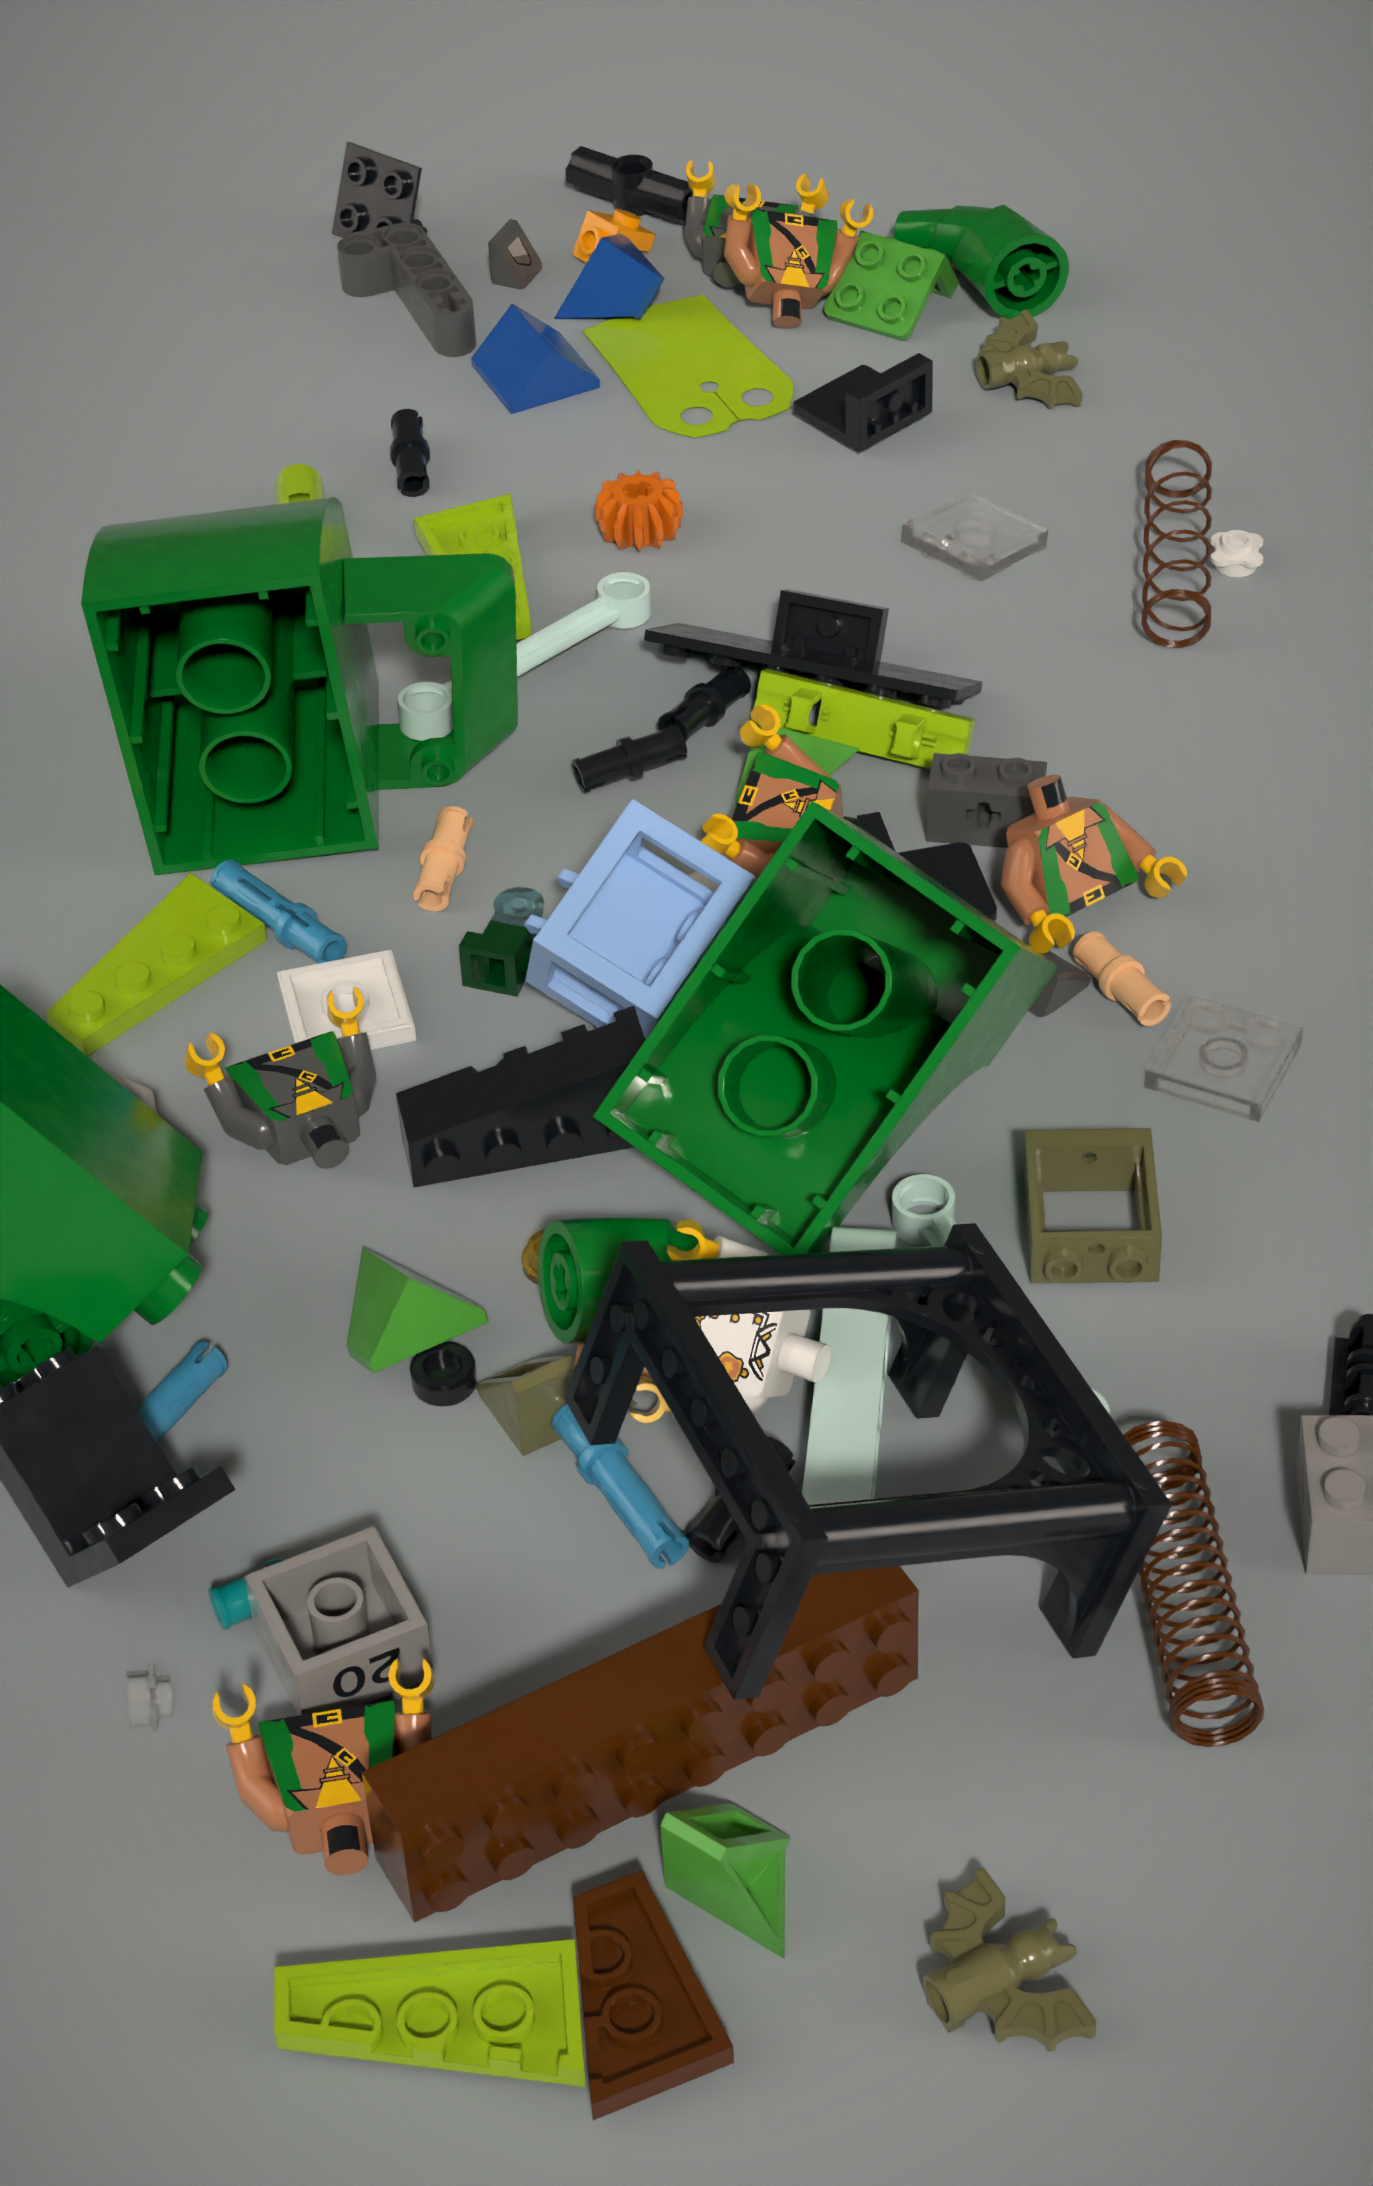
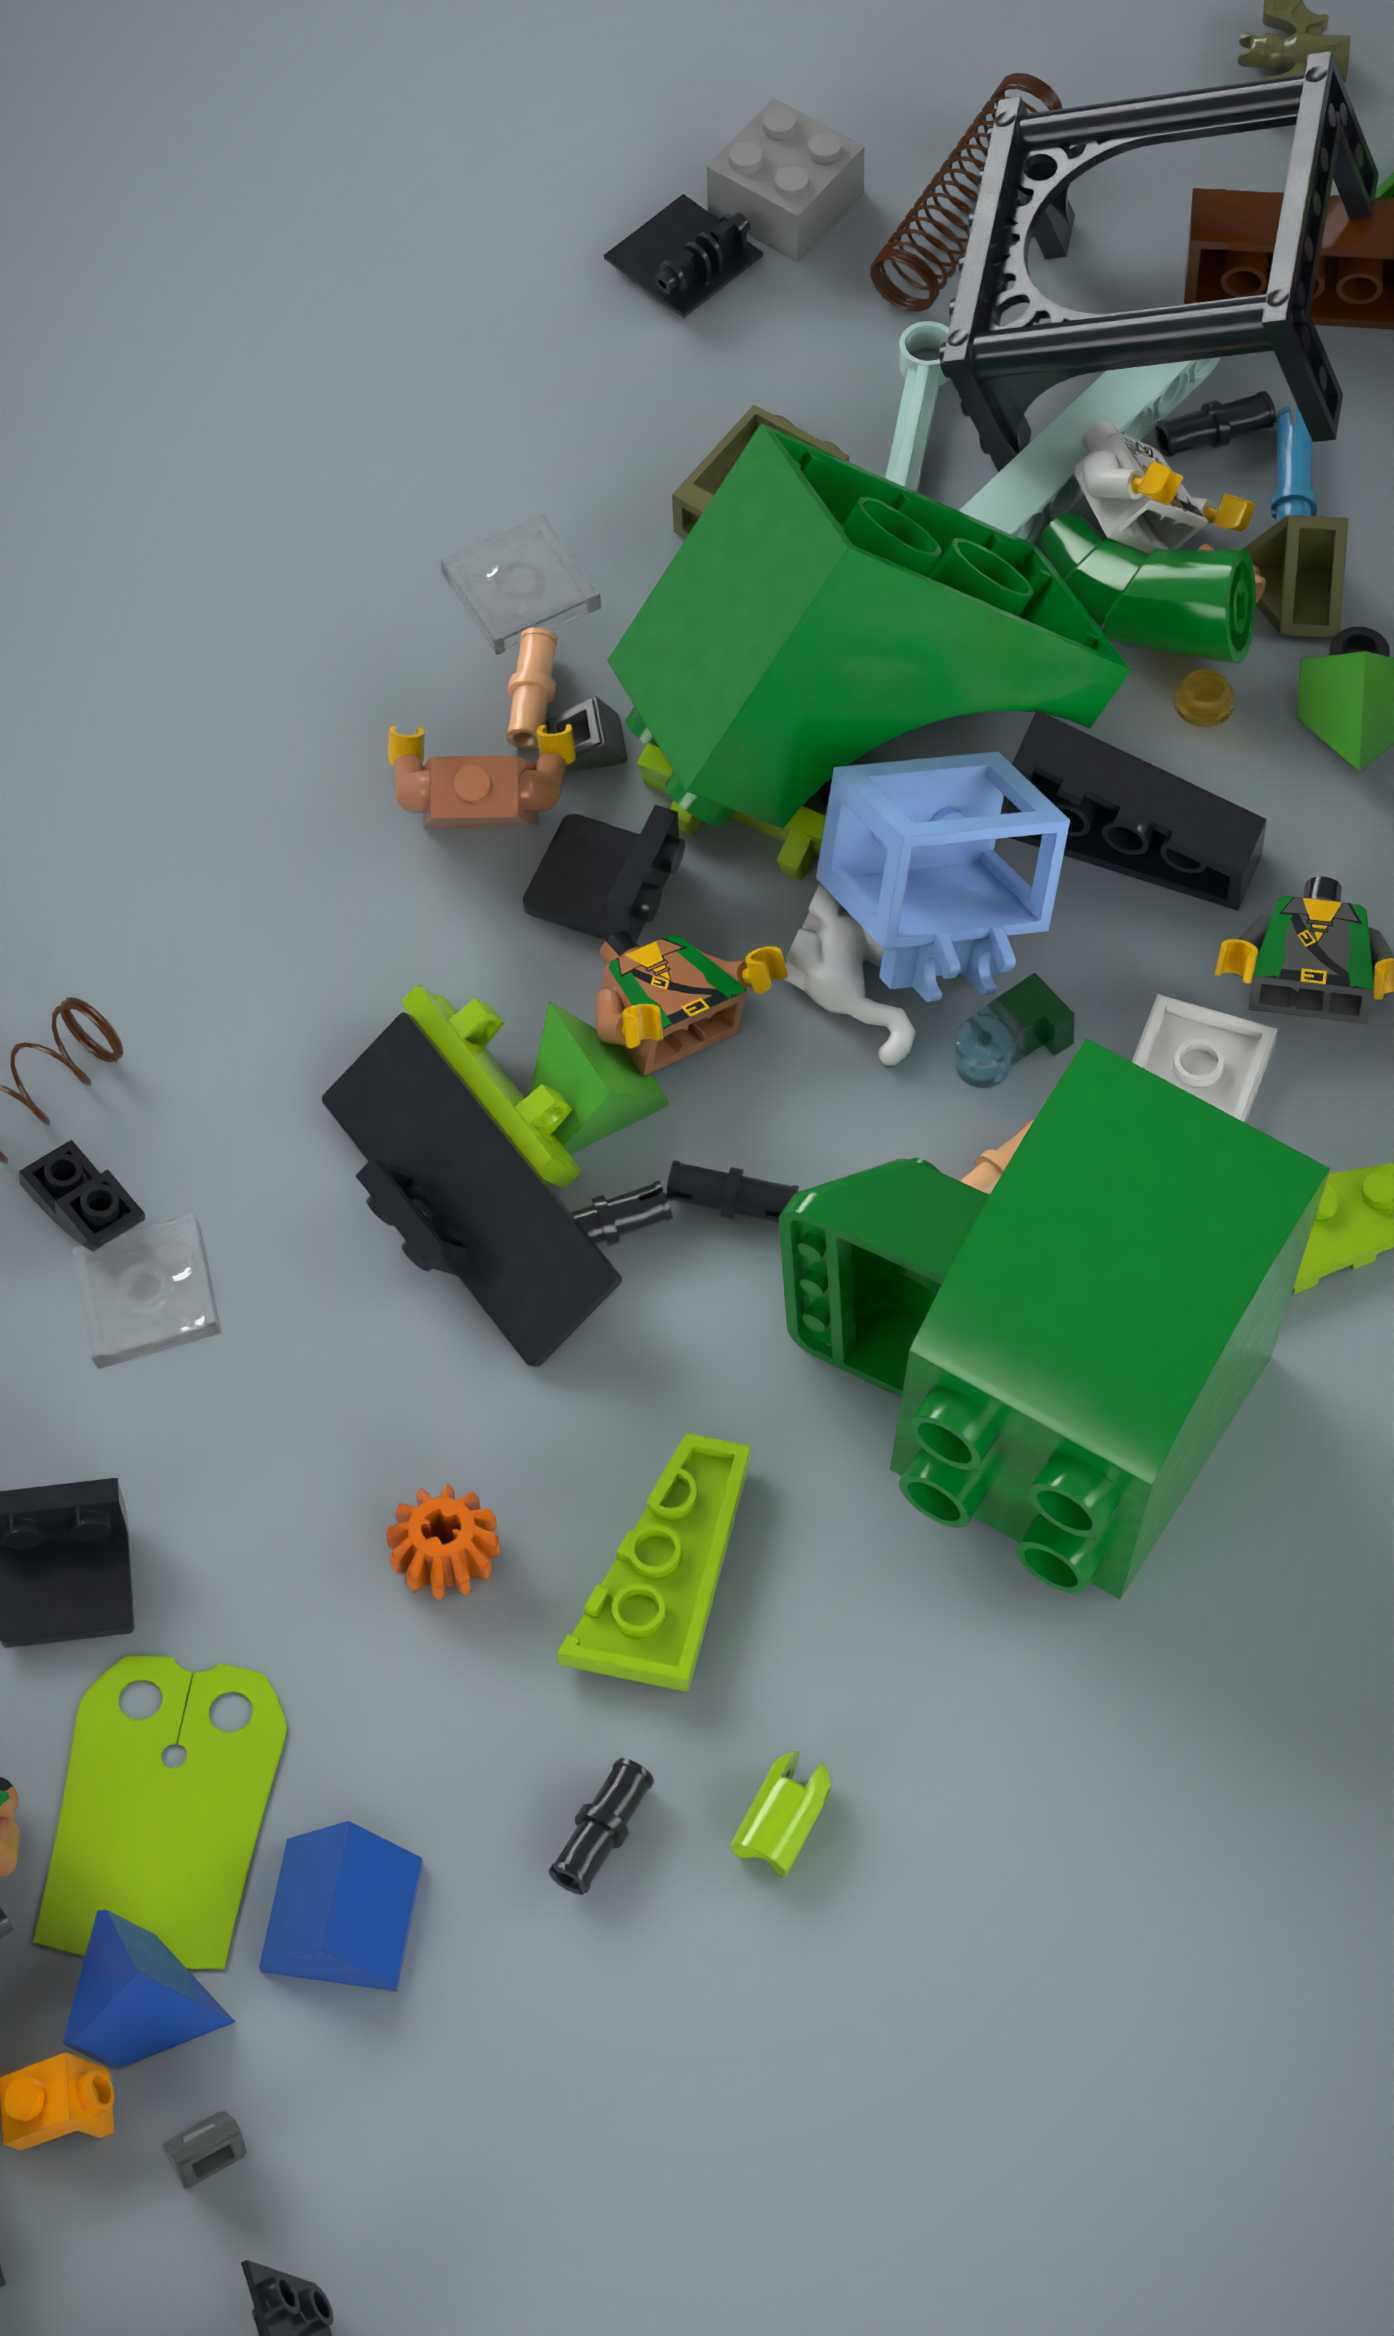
camera: 145 degrees left, 15 degrees up
dark grey beam [337,222,477,357] -> none
light aqua piece [398,572,651,741] -> none
dark grey brick [927,753,1047,848] -> none
none -> black slope [19,1139,145,1252]

